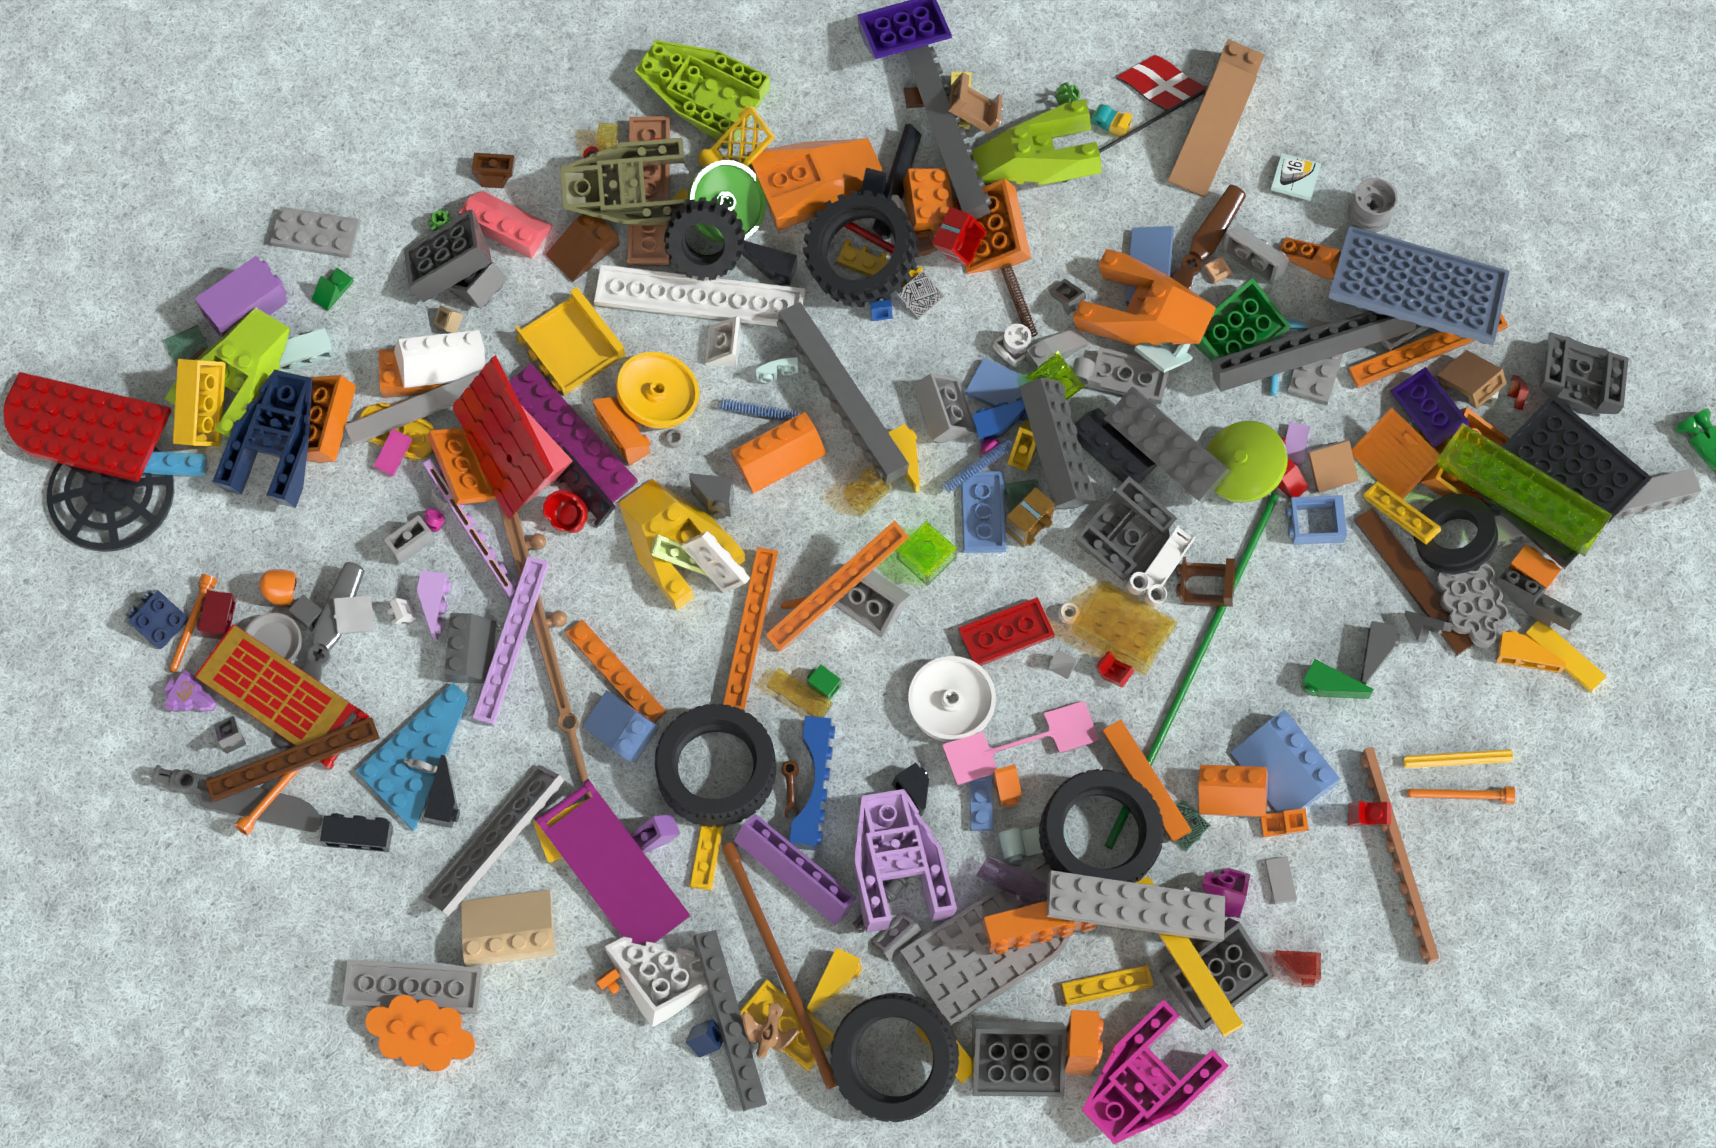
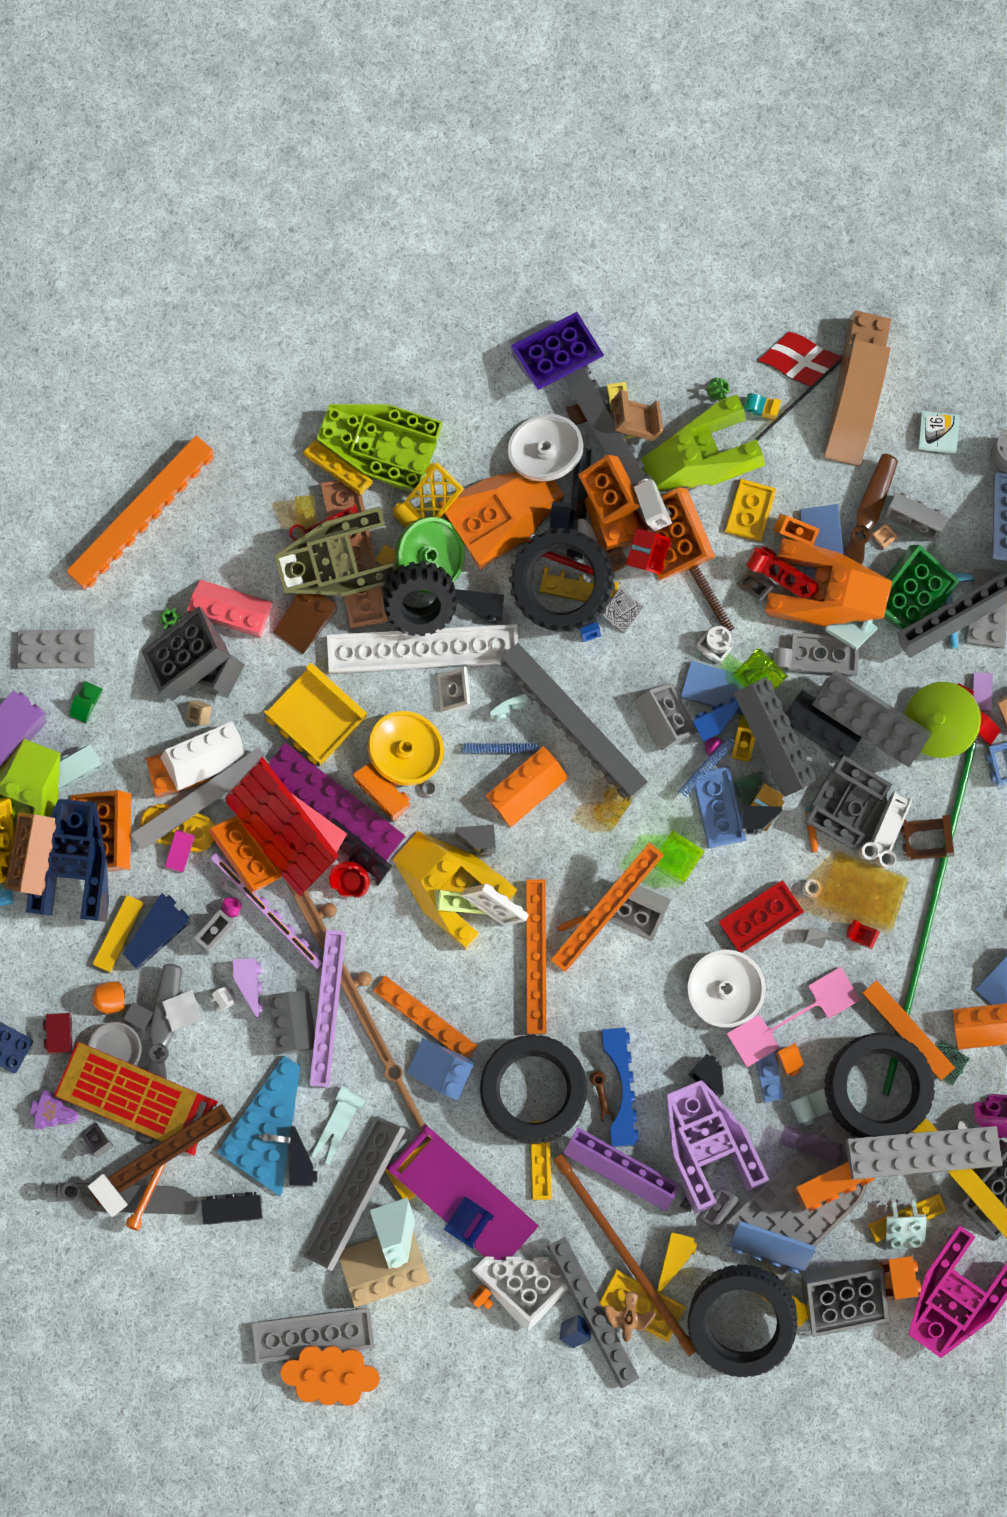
camera: 15 degrees left, 10 degrees up
orange piece [169,574,218,672] -> none
reddish brown slope [471,153,515,189] -> none
medium lavender slope [630,814,680,853] -> none
clear yellow plate [767,668,833,717] -> none
green brick [807,664,842,702] -> none
yellow slope [888,423,920,493] -> none
light grey slope [1025,328,1089,375] -> none
orange slope [1278,237,1341,280] -> none
none -> slope [5,812,56,895]
none -> orange brick [66,435,214,590]
none -> white tile [88,1174,128,1217]
none -> yellow tile [93,895,145,973]
none -> dark blue slope [123,893,190,970]
none -> yellow tile [303,440,373,496]
none -> light aqua flag [311,1086,366,1166]
none -> light aqua slope [370,1197,415,1269]
none -> clear blue plate [443,1196,494,1249]
none -> white dish [508,414,583,481]
none -> orange slope [578,455,641,524]
none -> white slope [634,479,672,531]
none -> yellow tile [725,478,776,543]
none -> medium blue slope [728,1221,816,1274]
none -> black slope [741,806,782,835]
none -> red piece [746,546,819,598]
none -> orange slope [773,513,820,545]
none -> orange piece [805,806,818,853]
none -> light aqua plate [885,1198,926,1250]

